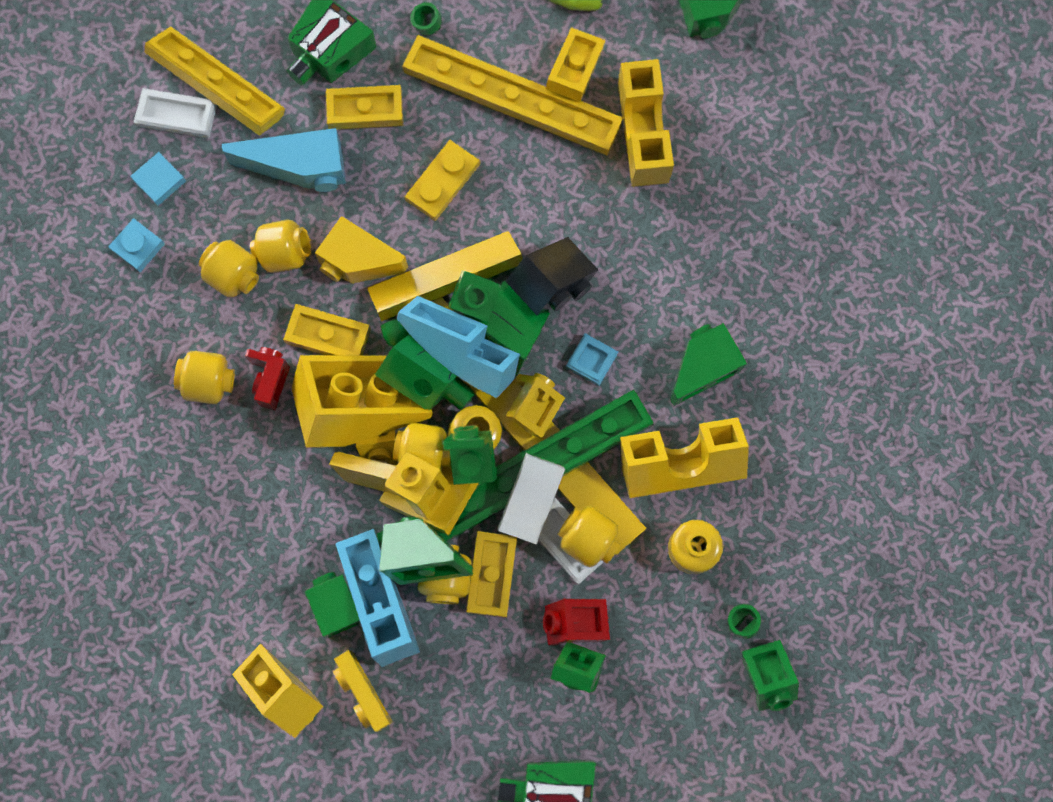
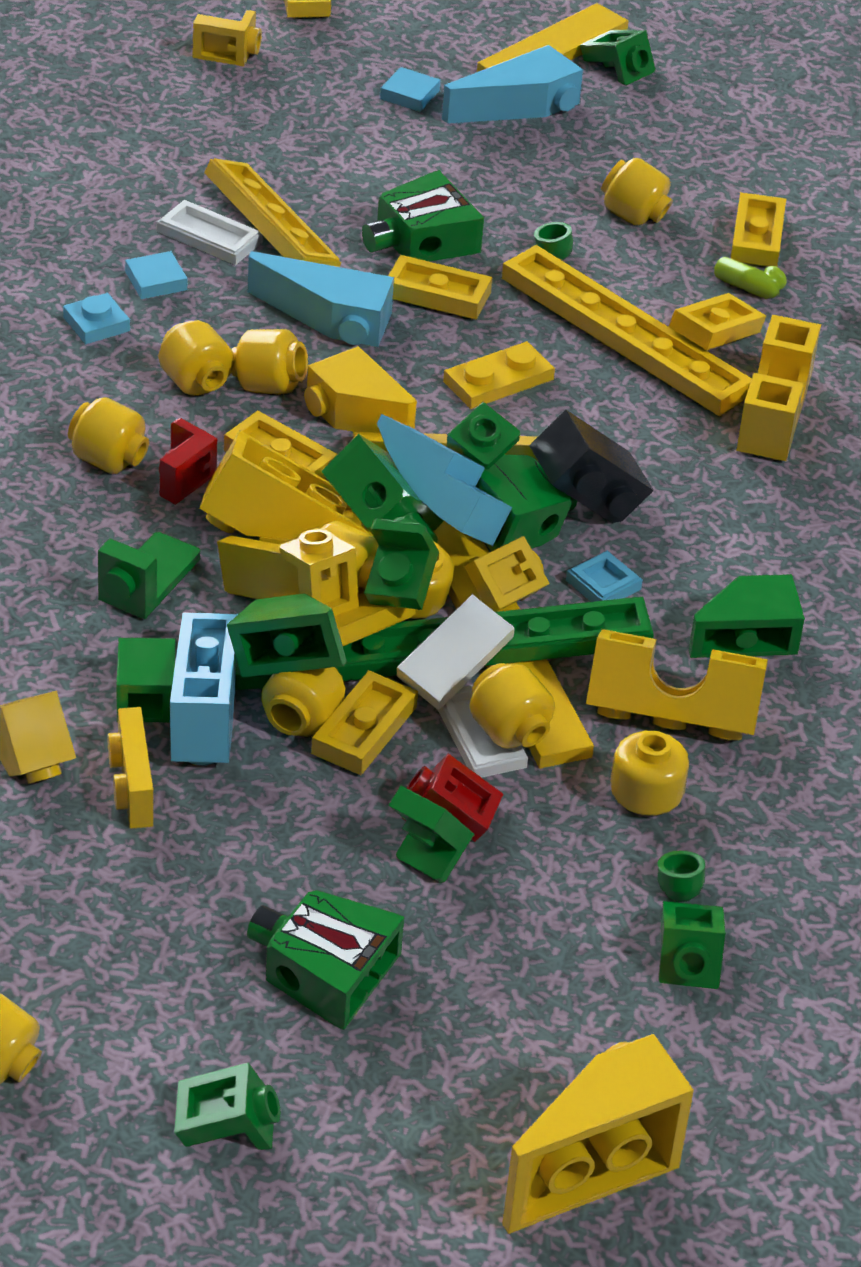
camera: 20 degrees right, 35 degrees down
none -> green bracket [98,532,200,619]

